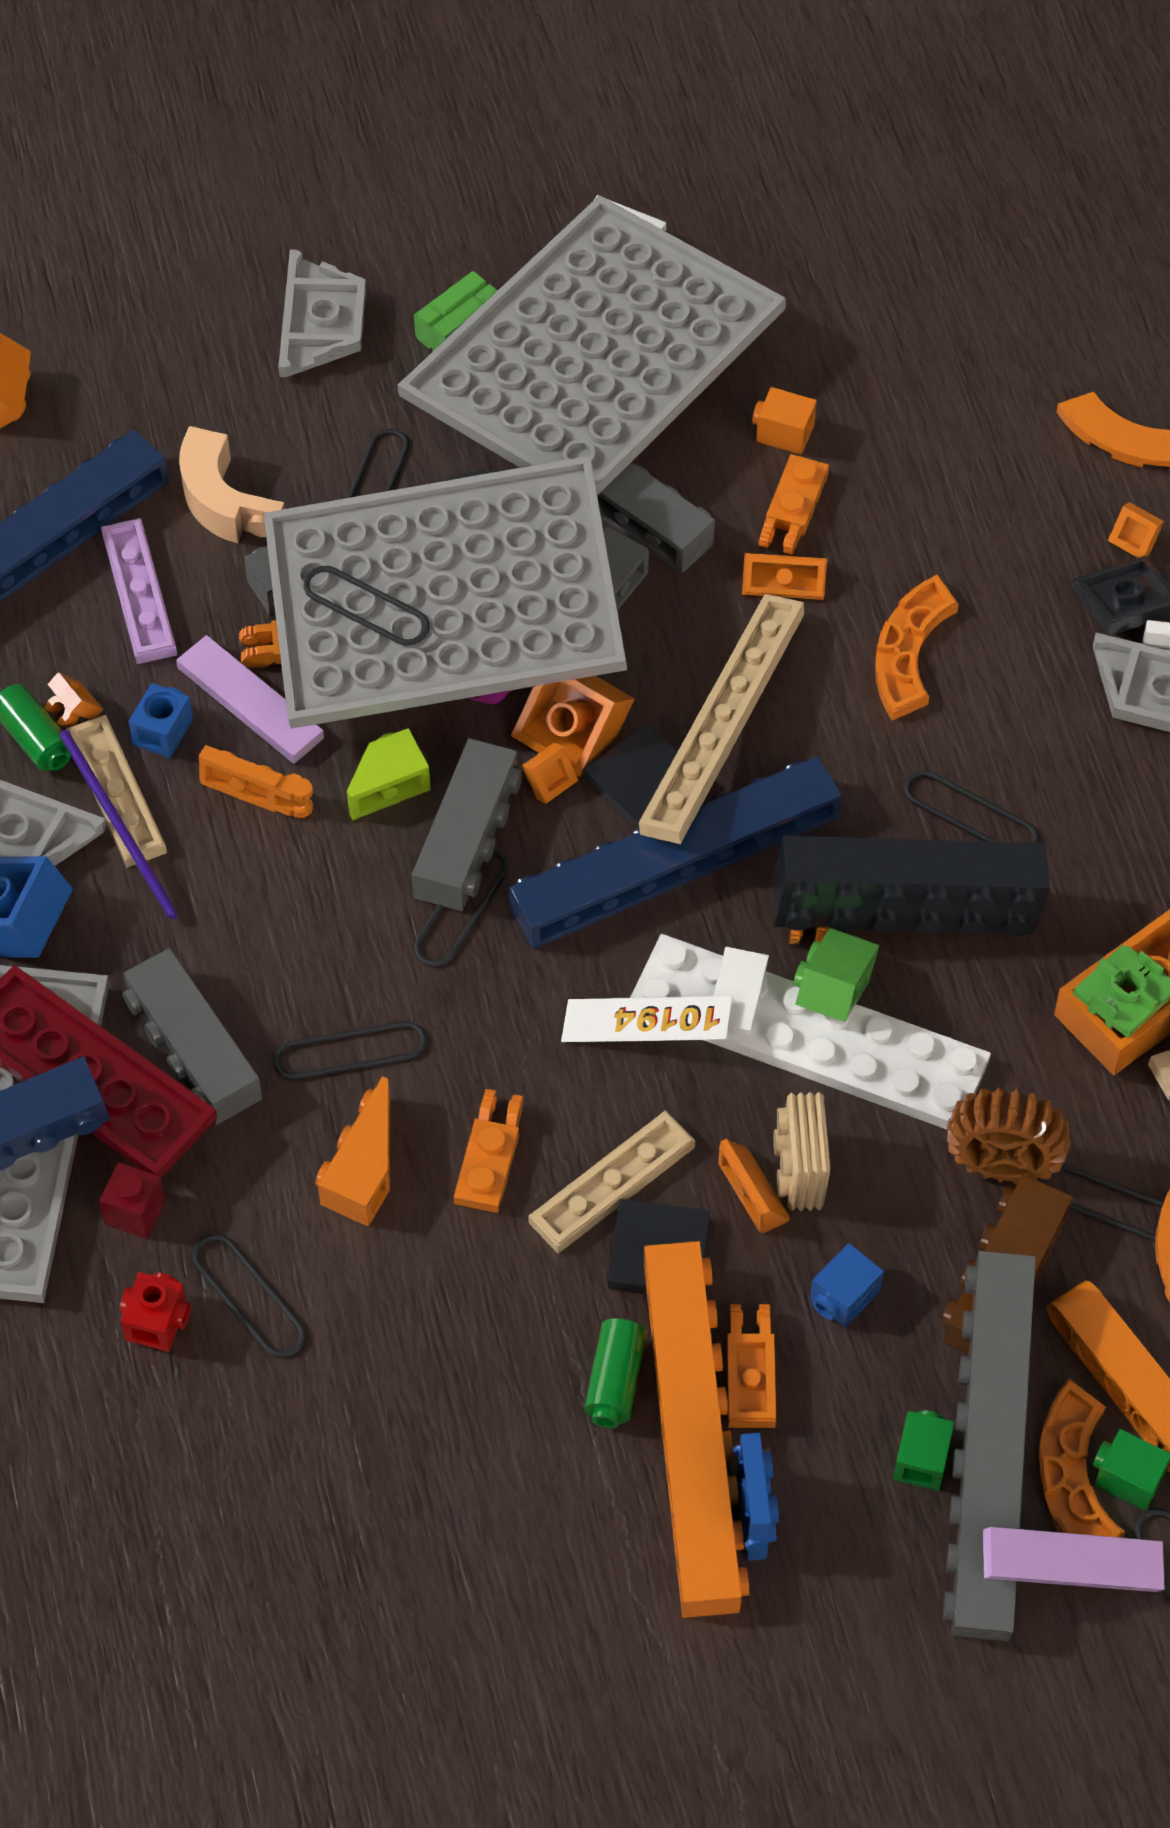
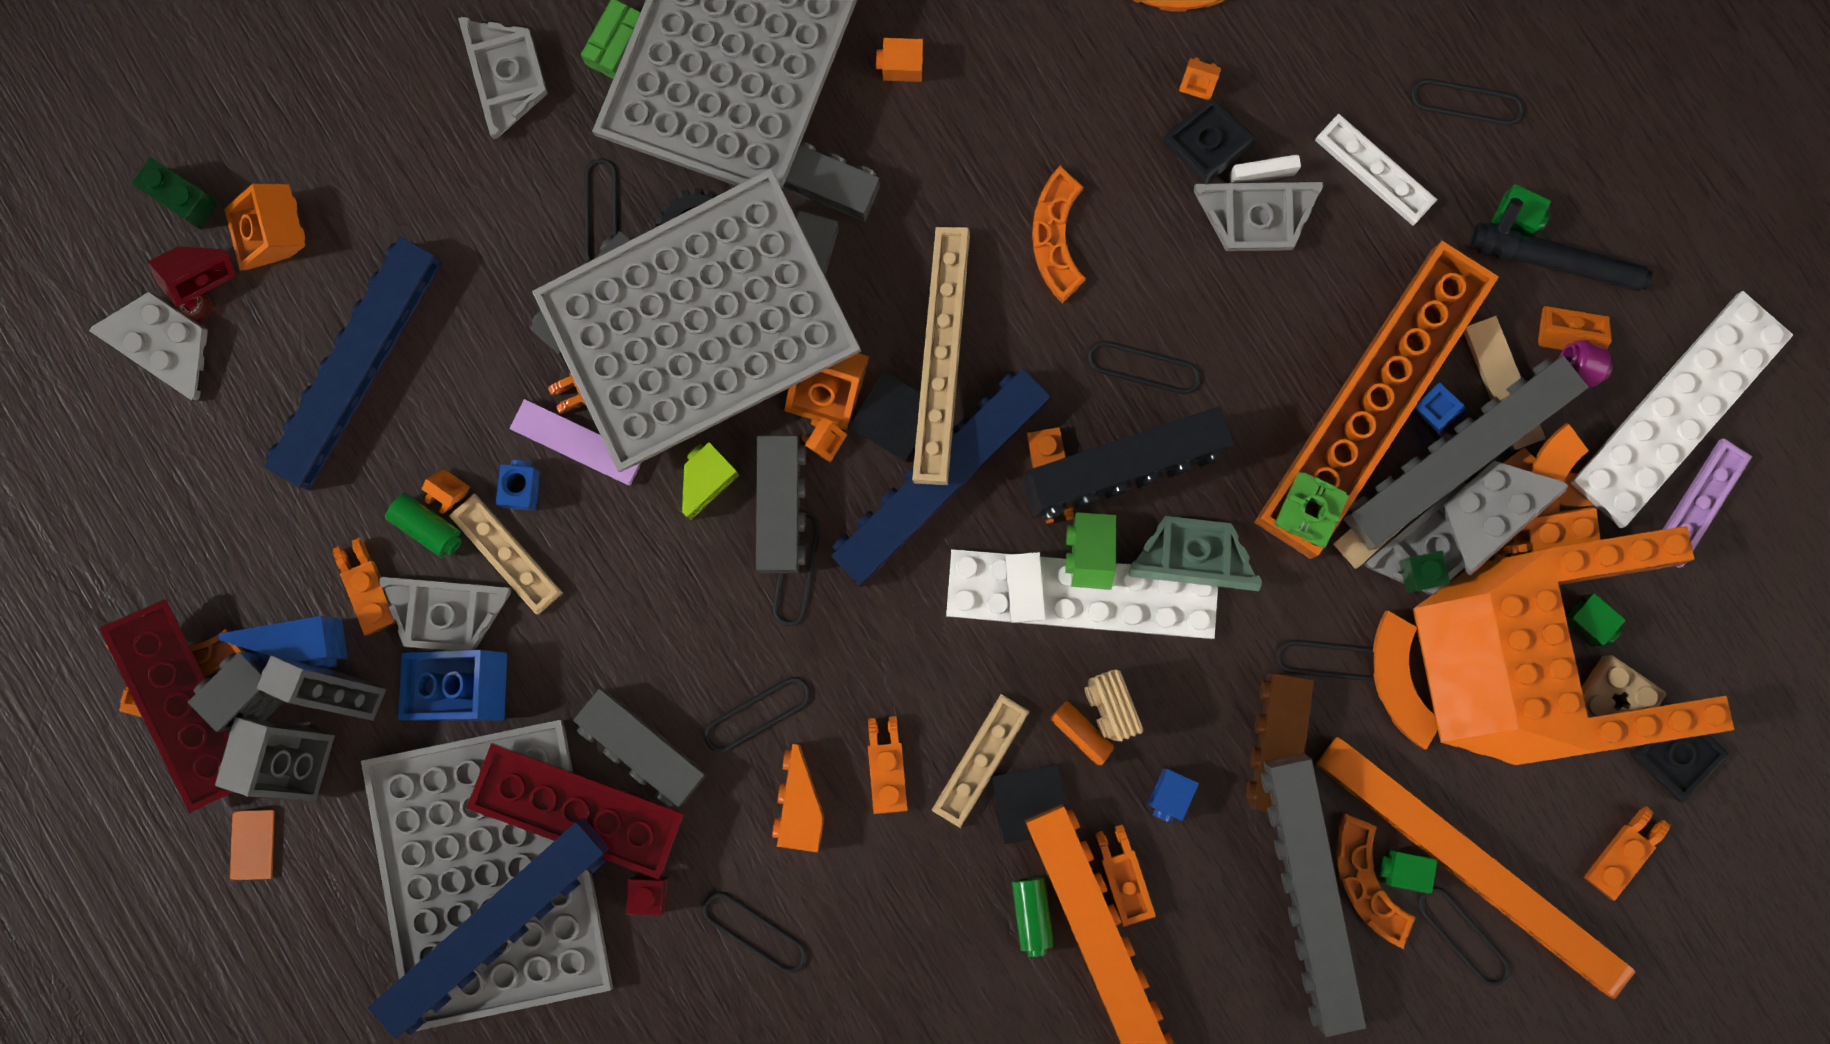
camera: 15 degrees left, 25 degrees up
dark purple axle [60,730,178,919] -> none
lavender tile [101,518,177,664] -> none
red brick [120,1272,191,1352] -> none
light nougat arch [179,426,285,543] -> none
orange hinge [199,745,313,819] -> none
black piece [303,566,430,645] -> none
white sticker [561,996,732,1042] -> none
blue plate [733,1433,779,1561] -> none
orange slope [742,553,827,600] -> none
orange hinge [759,454,829,555] -> none
green brick [893,1410,954,1491] -> none
dark orange gear [946,1087,1071,1185] -> none
lavender tile [983,1527,1165,1592] -> none
none -> sand green wing [1129,516,1262,591]

